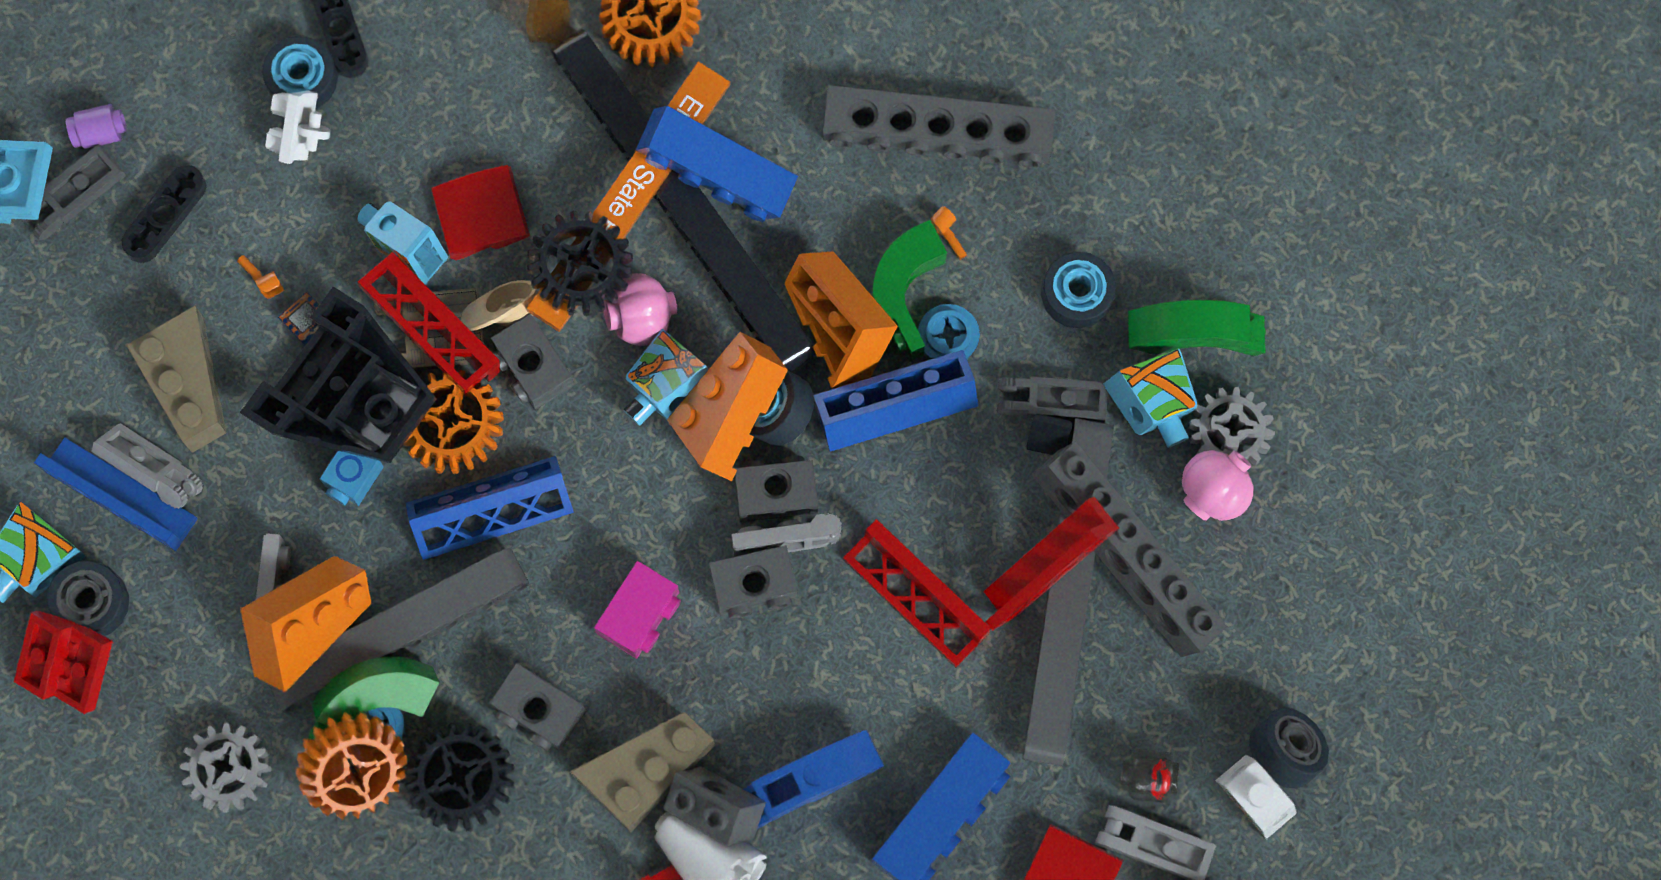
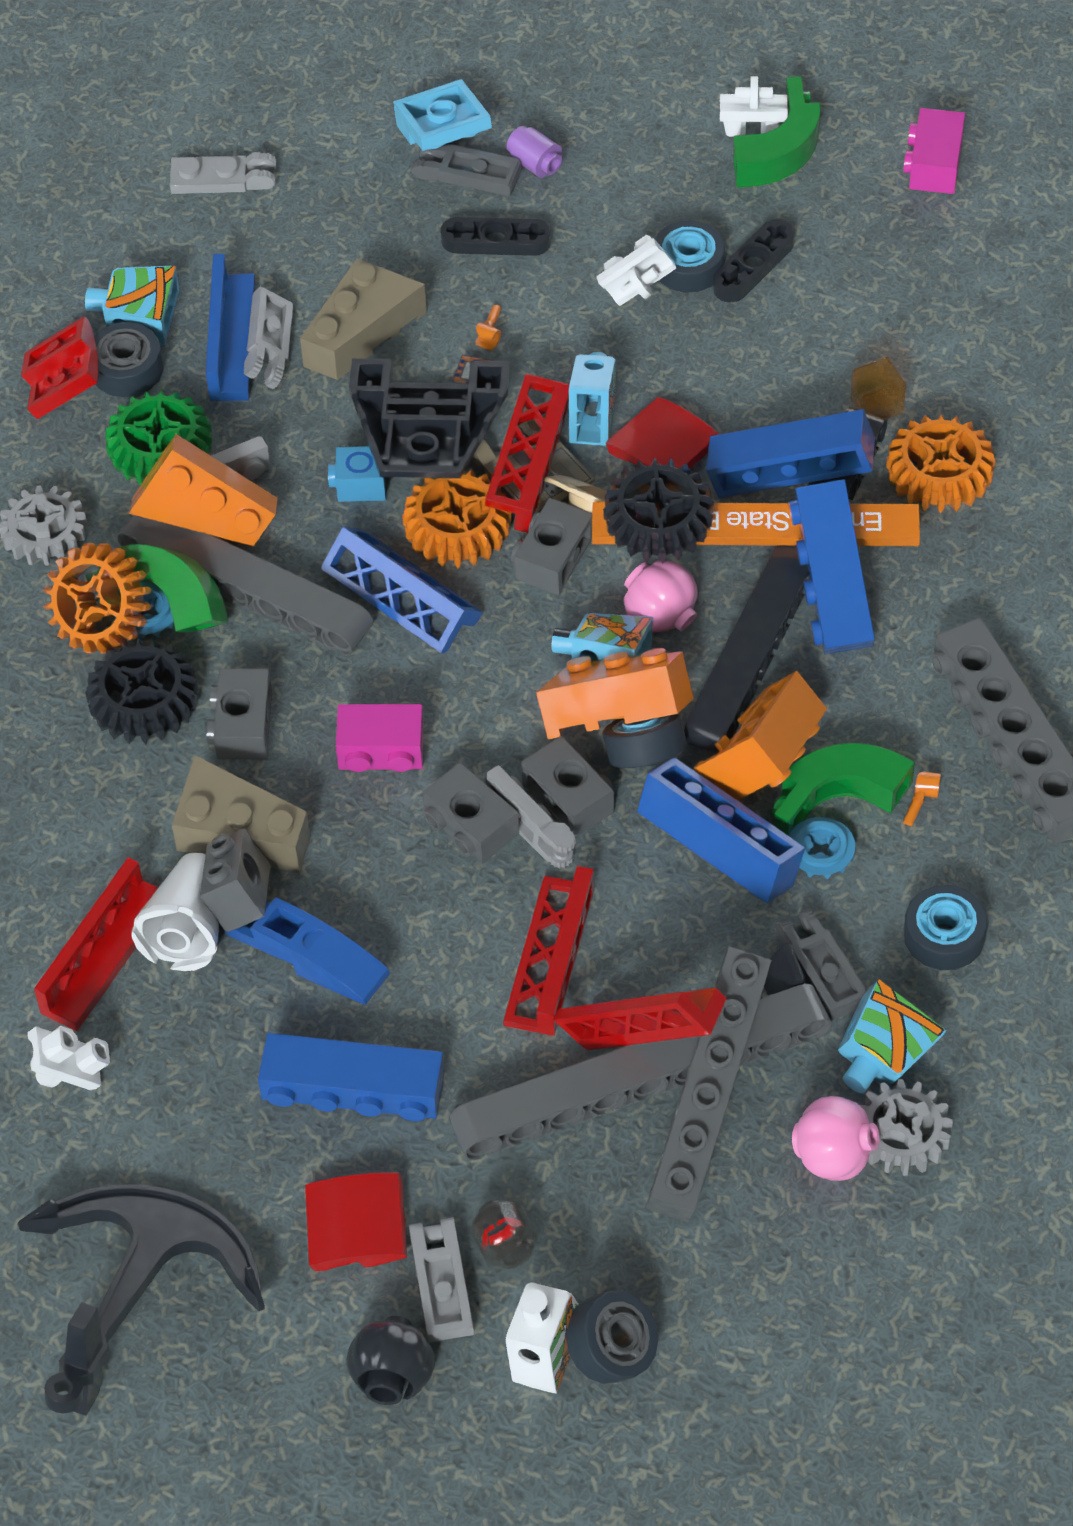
camera: 65 degrees right, 20 degrees down
green arch [1128,300,1266,356] -> none
none -> green gear [105,389,213,485]
none -> blue brick [706,409,875,498]

